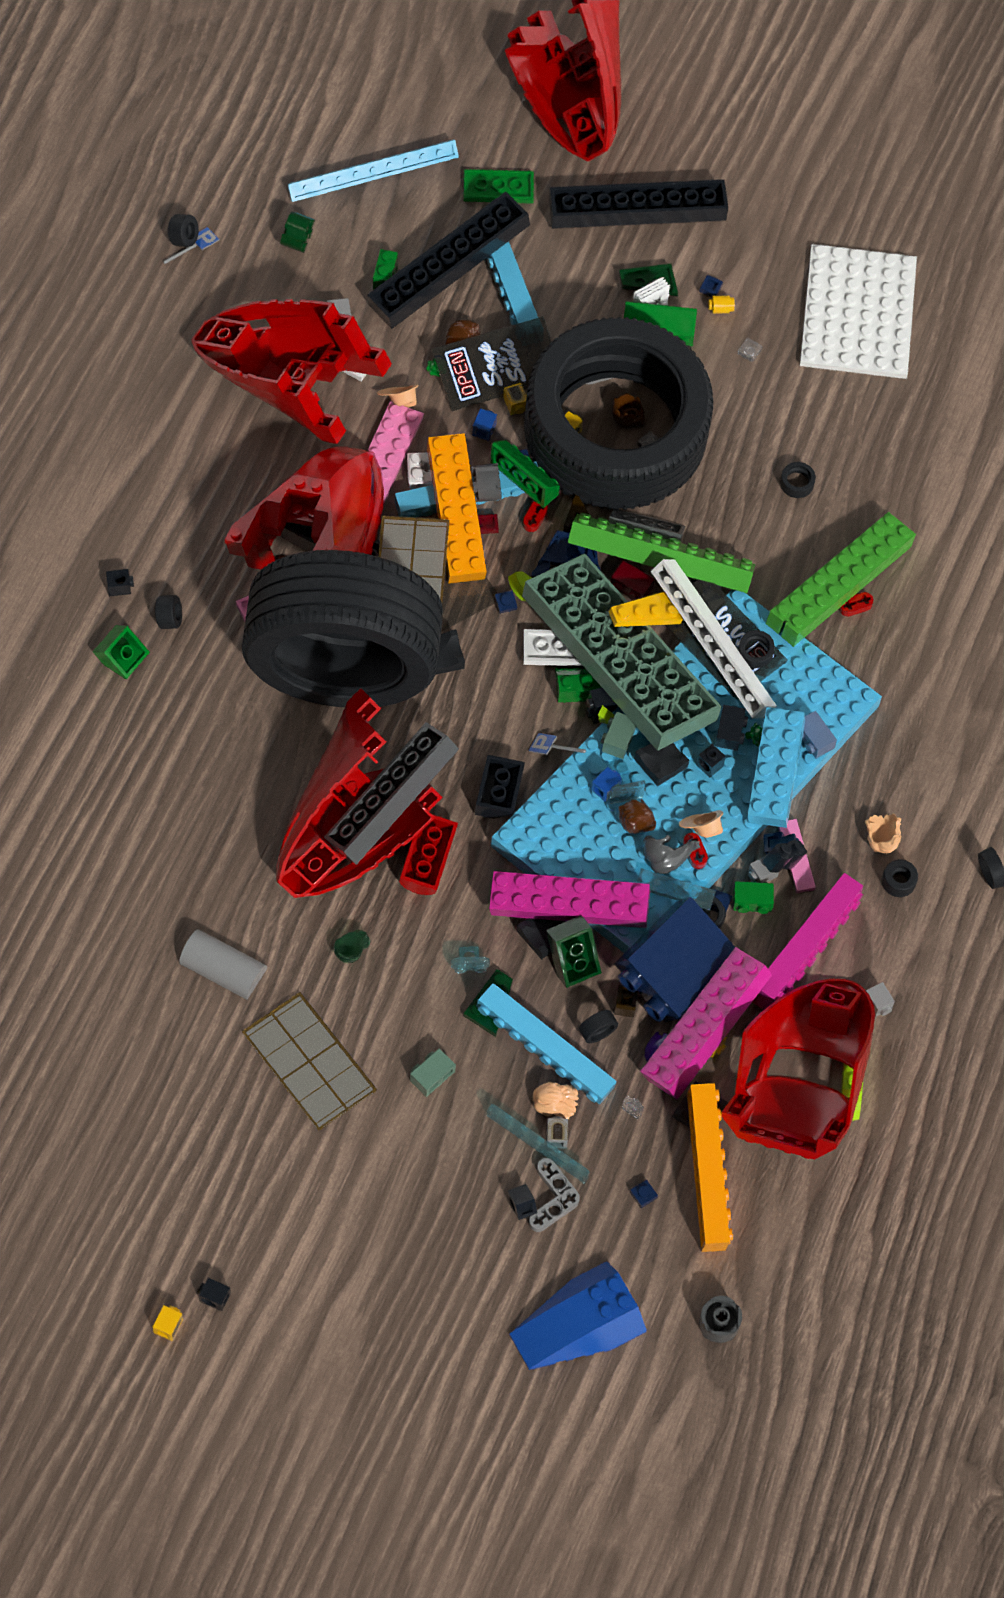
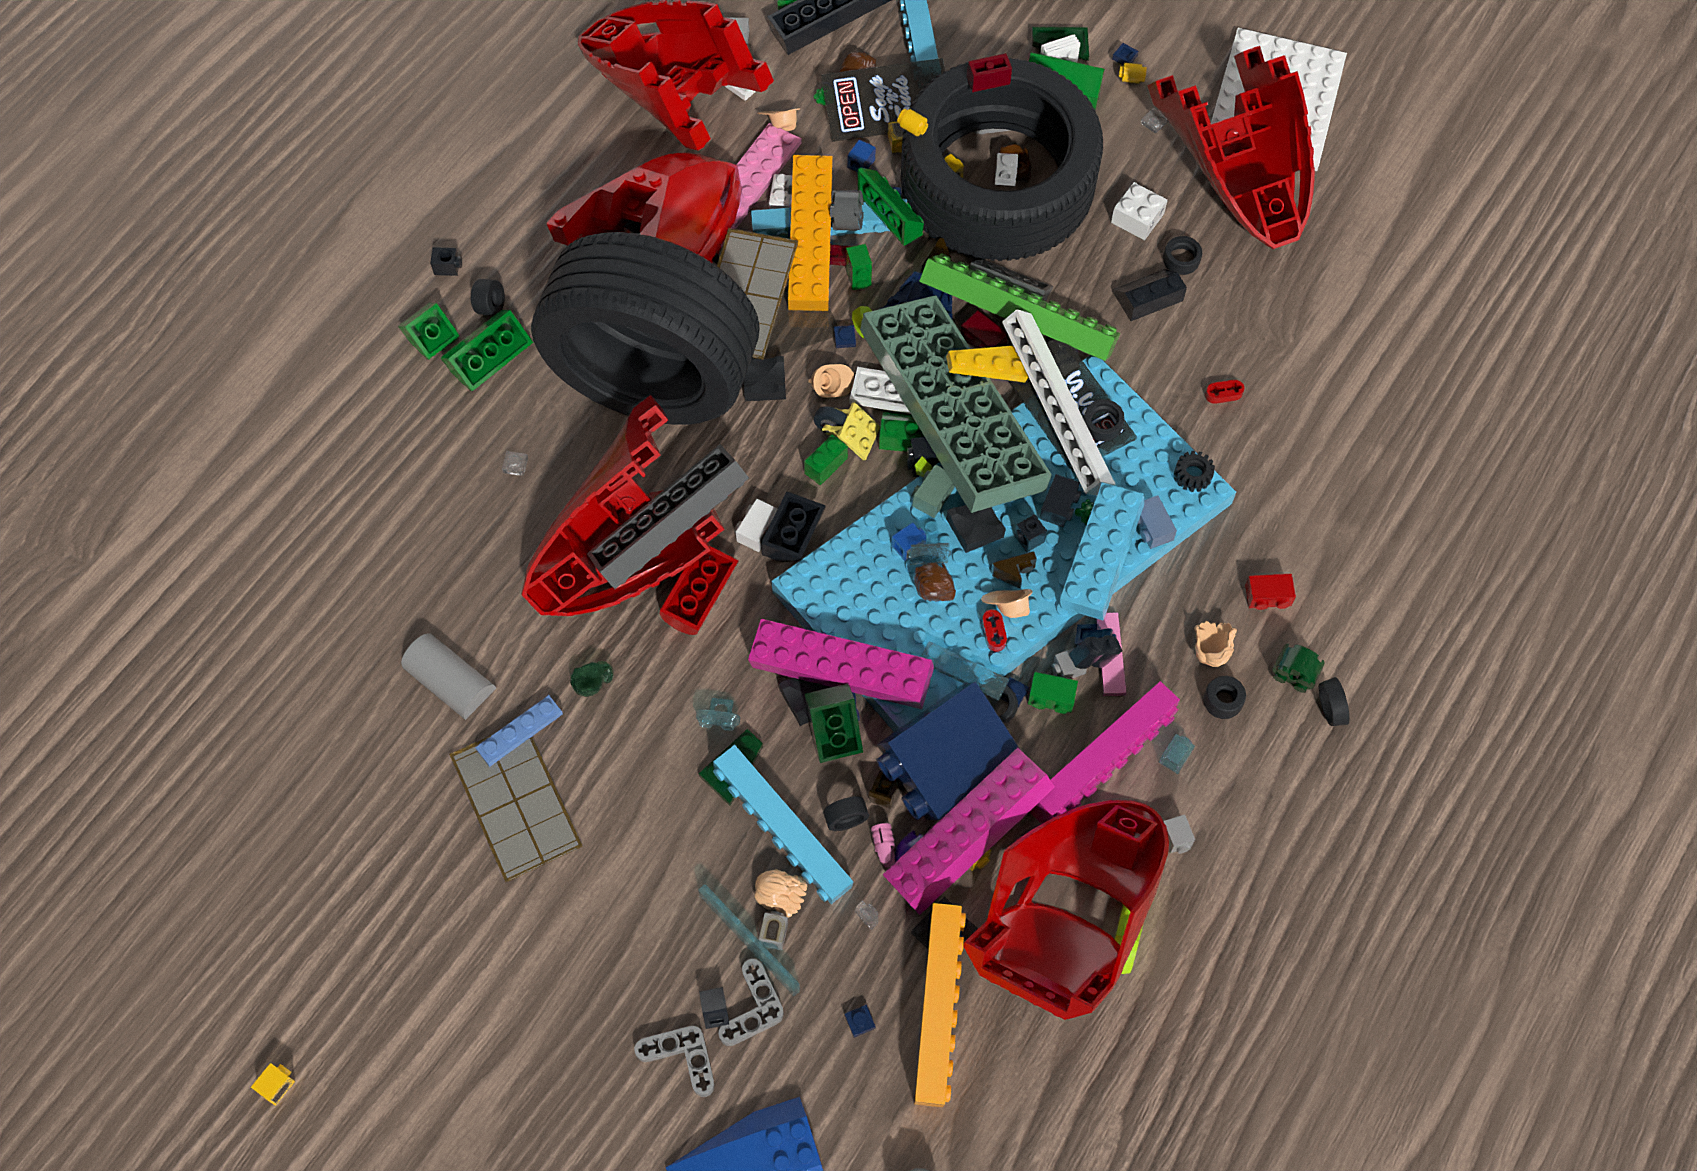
camera: 15 degrees right, 0 degrees up
black brick [198,1278,231,1311] -> none
sand green brick [410,1048,456,1097] -> none
red beam [523,501,548,532] -> none
piece [528,733,586,755] -> none
dark grey piece [643,835,700,874] -> none
bright green piece [766,512,916,647] -> none
none -> green slope [441,310,534,391]
none -> medium blue plate [475,695,563,767]
none -> clear plate [502,451,528,476]
none -> light grey beam [634,1026,715,1097]
none -> white brick [735,499,778,552]
none -> green brick [804,434,848,486]
none -> light nougat piece [808,364,855,398]
none -> light yellow plate [814,402,880,460]
none -> green brick [846,244,872,290]
none -> bright pink hinge [871,823,896,869]
none -> yellow brick [897,109,928,136]
none -> dark red brick [967,53,1012,92]
none -> dark brown slope [991,551,1037,588]
none -> light grey brick [995,153,1018,186]
none -> white piece [1111,182,1168,240]
none -> black slope [1112,269,1187,321]
none -> red piece [1147,46,1315,249]
none -> clear light blue brick [1159,734,1195,774]
none -> black tyre [1174,451,1215,492]
none -> red brick [1245,574,1296,610]
none -> dark green brick [1272,644,1325,693]

